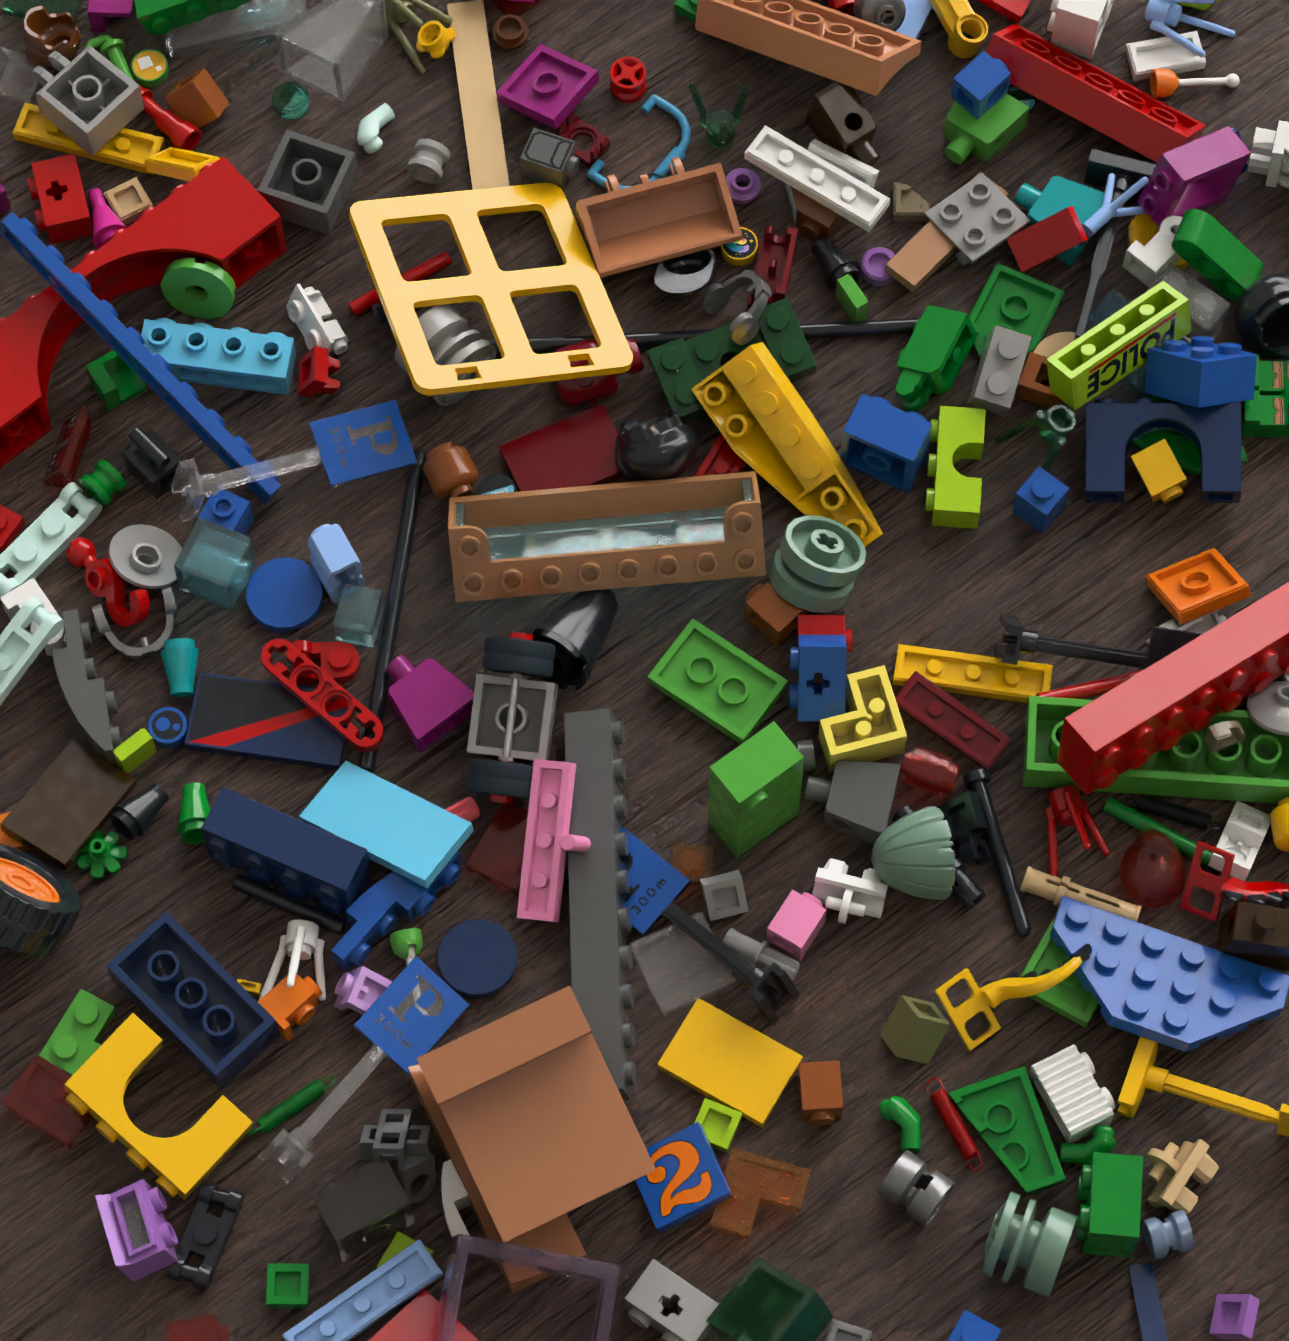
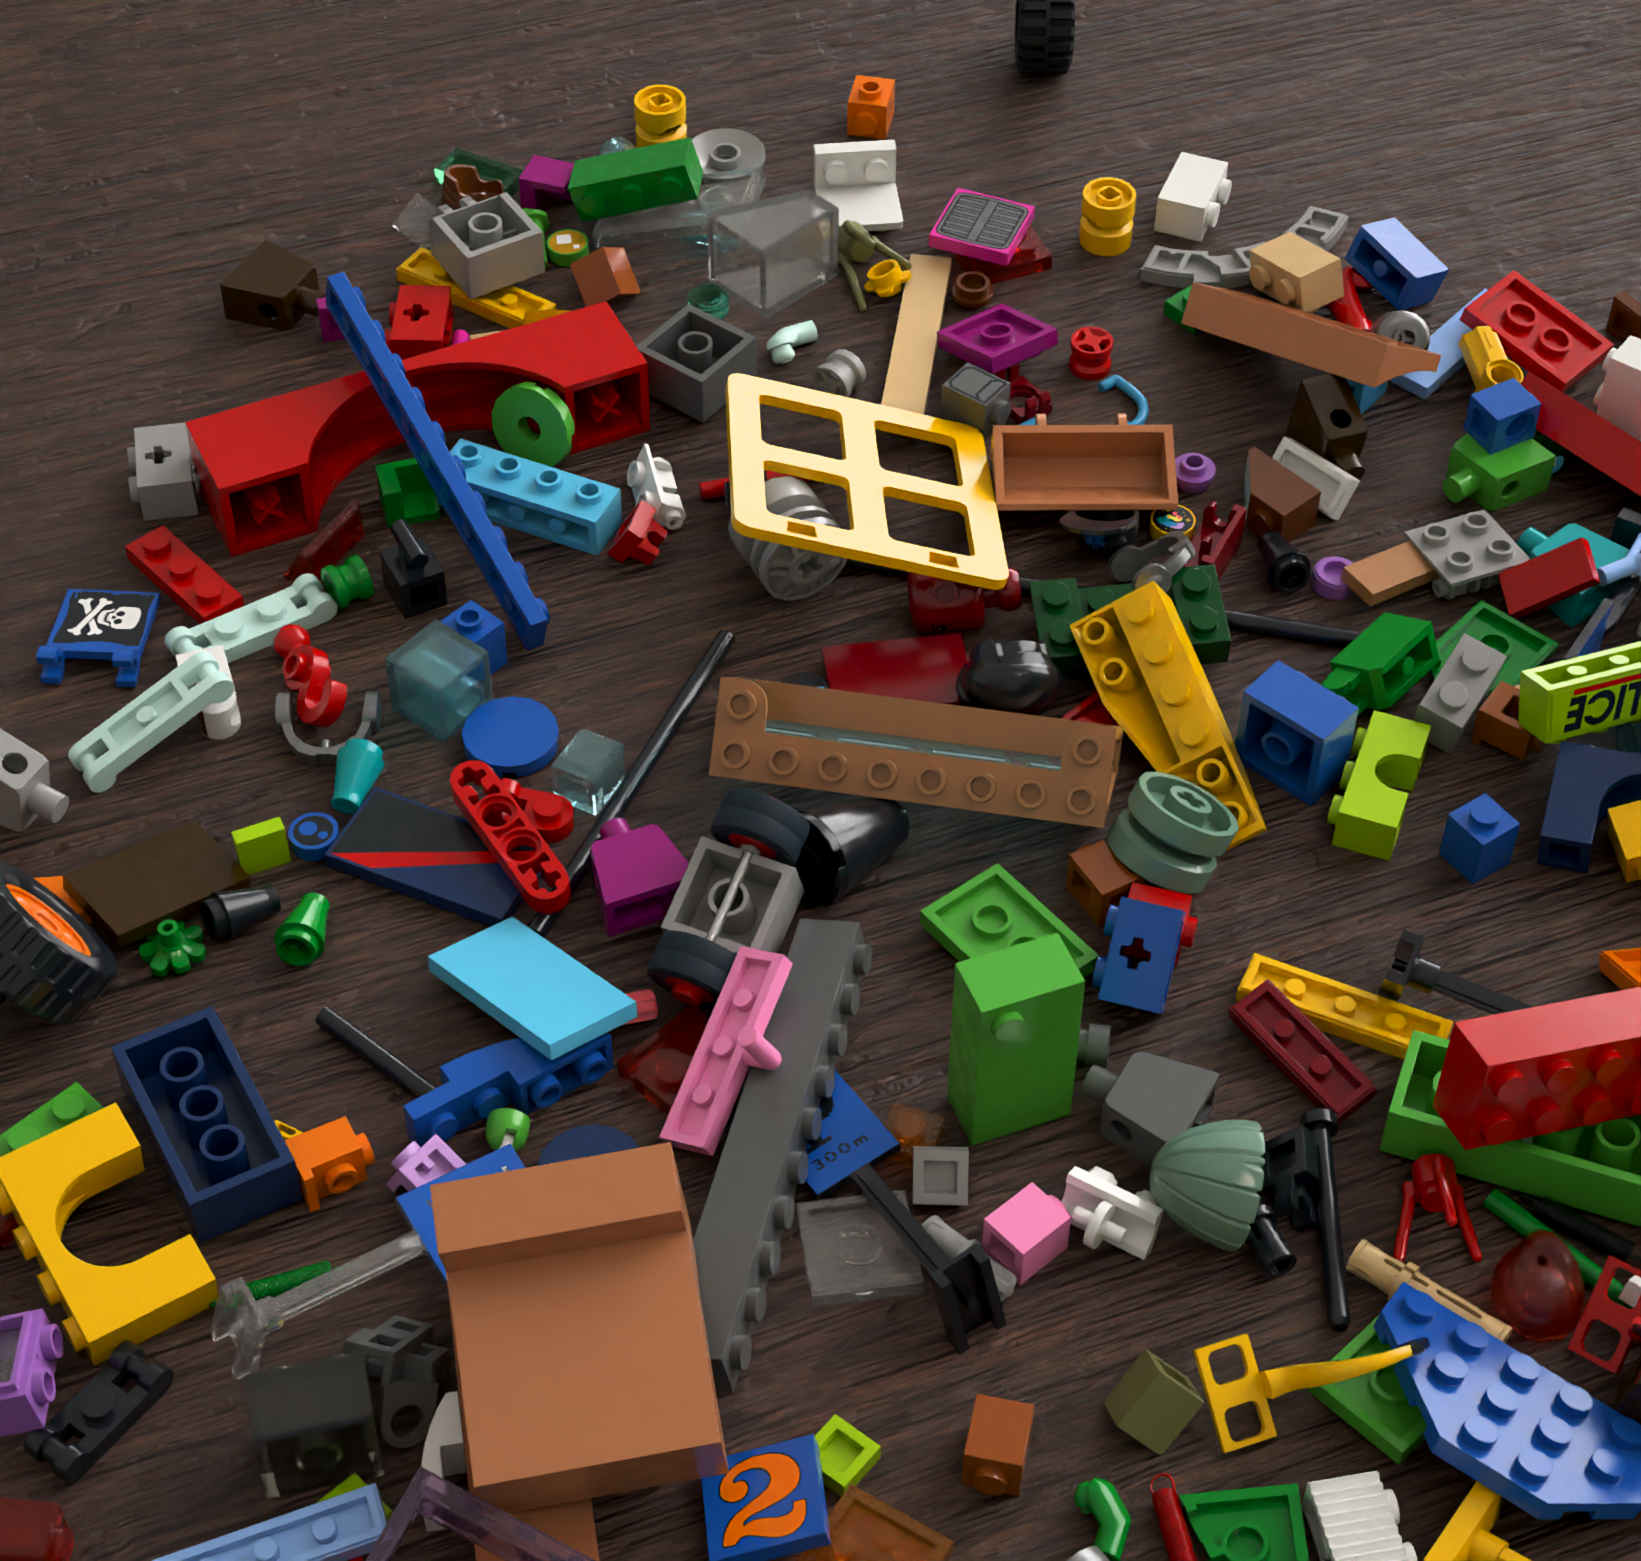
camera: 15 degrees right, 20 degrees down
dark grey slope [52,609,122,765] -> none
light grey dish [108,524,185,589] -> none
red piece [140,86,202,151] -> none
piece [171,400,417,522] -> none
dark blue brick [201,787,372,916] -> none
white plant [259,920,326,1001] -> none
green plate [266,1263,310,1308] -> none
light blue brick [307,524,365,604] -> none
dark orange head [422,442,479,499] -> none
yellow tile [657,998,803,1128] -> none
clear green plant [689,83,749,150] -> none
white tile [744,125,890,232] -> none
light yellow brick [818,665,907,772] -> none
bright green tile [836,274,868,321] -> none
dark tan tile [893,182,930,222] -> none
clear red brick [900,746,961,796] -> none
clear green plant [995,405,1076,472] -> none

